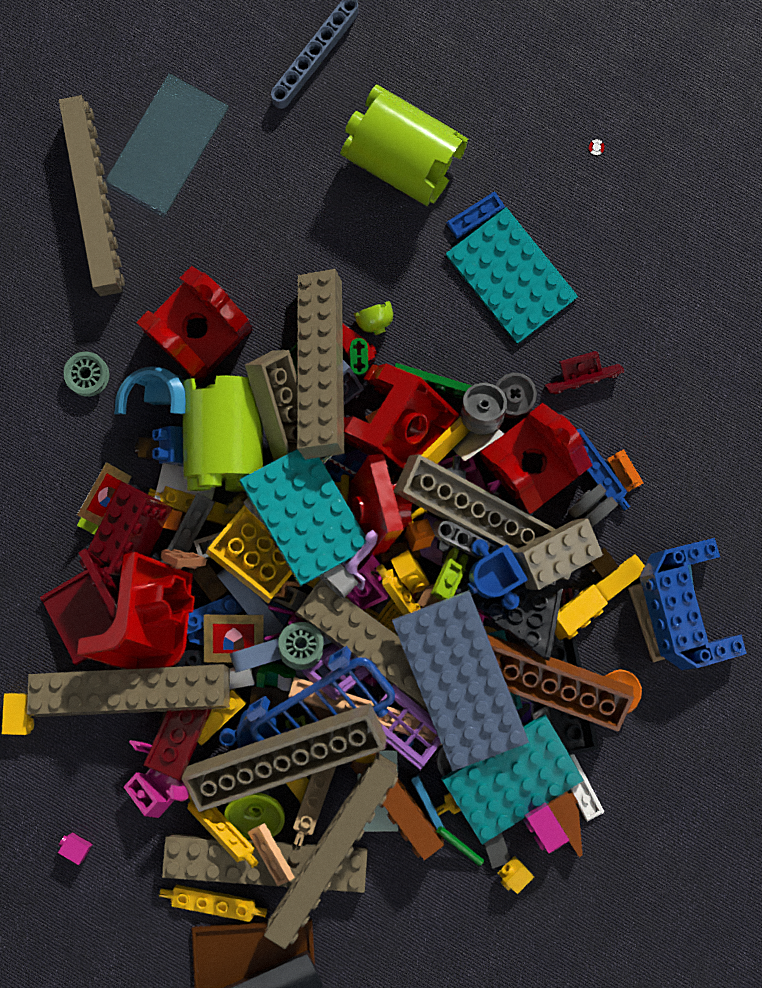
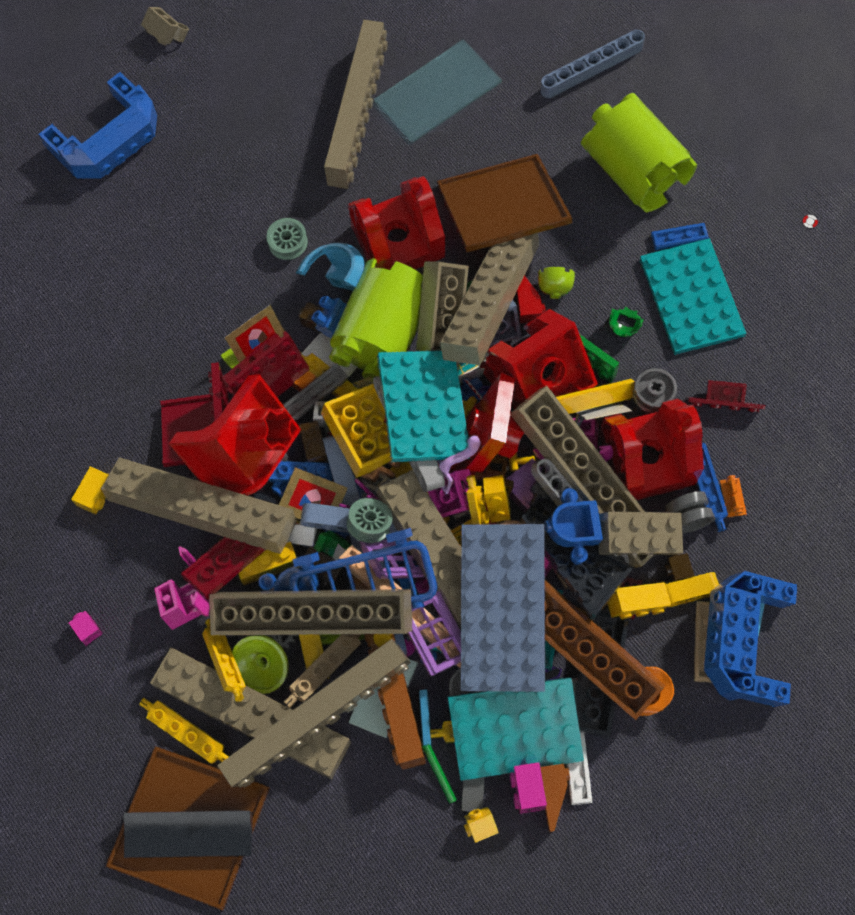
camera: 25 degrees right, 15 degrees down
nougat hinge [161,549,207,570] -> none
light nougat plate [248,823,295,886] -> none
green beam [350,338,368,377] -> none
orange brick [405,518,435,552] -> none
lime hinge [431,547,469,601] -> none
dark grey wheel [461,383,507,435] -> none
none -> reddish brown tile [437,154,572,252]
none -> green helmet [609,307,643,338]

